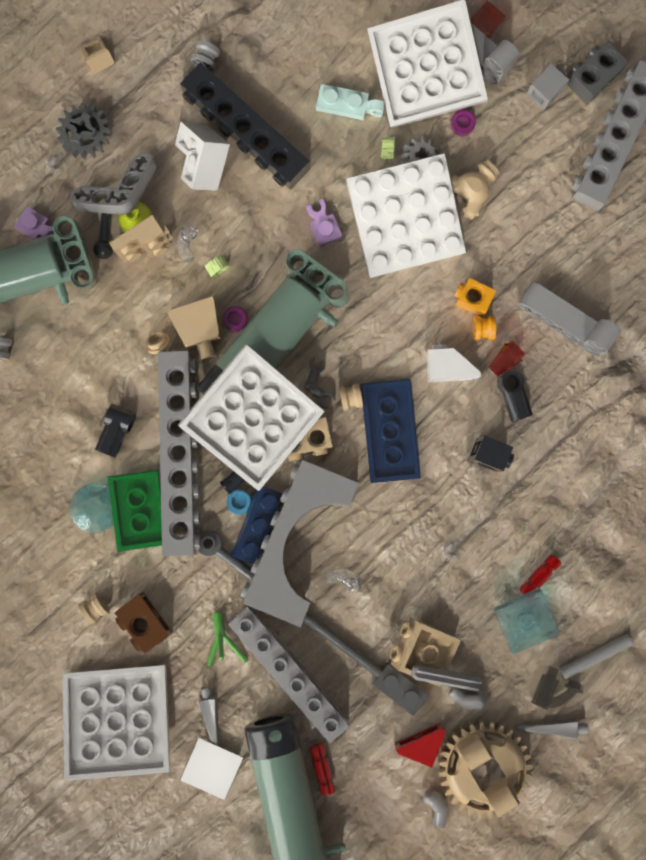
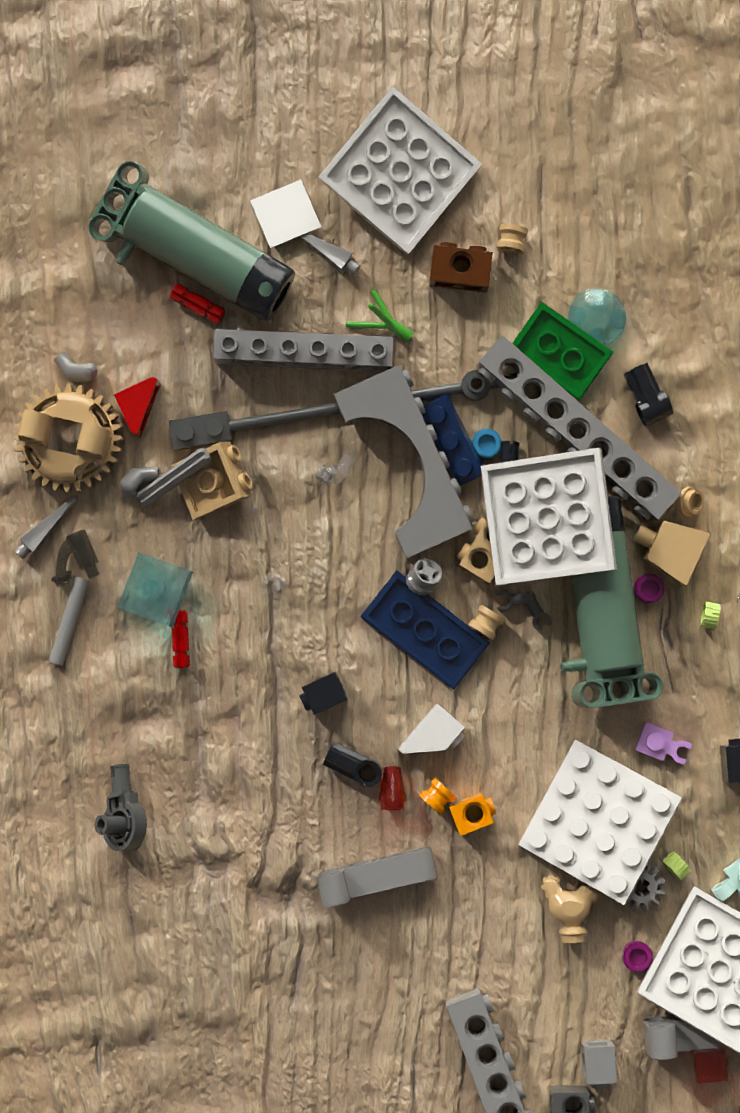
camera: 135 degrees right, 0 degrees up
none -> light grey wheel [406,558,442,596]

